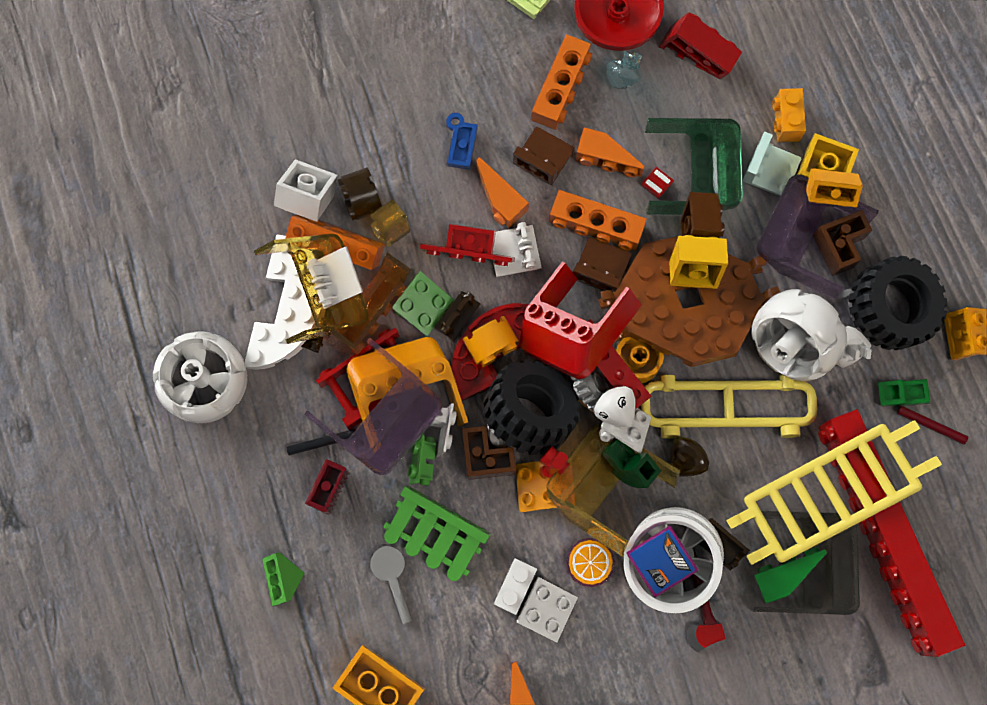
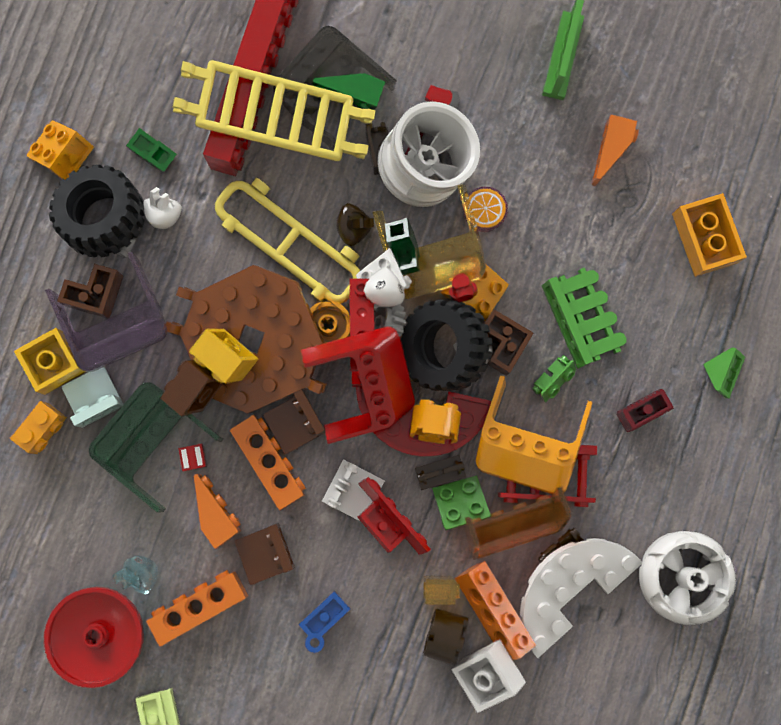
camera: 150 degrees left, 5 degrees up
clear yellow windscreen [254,234,368,344] -> none
black bar [286,428,358,456] -> none
clear purple windscreen [304,338,443,476] -> none
white hinge [307,246,363,309] -> none
light grey piece [370,546,412,624] -> none
white hinge [426,404,456,457] -> none
orange slope [476,157,529,229] -> none
white brick [494,558,537,615] -> none
white hinge [517,577,578,642] -> none
slope [626,526,699,597] -> none
red wedge [658,12,742,79] -> none
white wheel [751,289,847,381] -> none
light orange brick [806,168,863,207] -> none
dark red bar [897,405,968,445] -> none

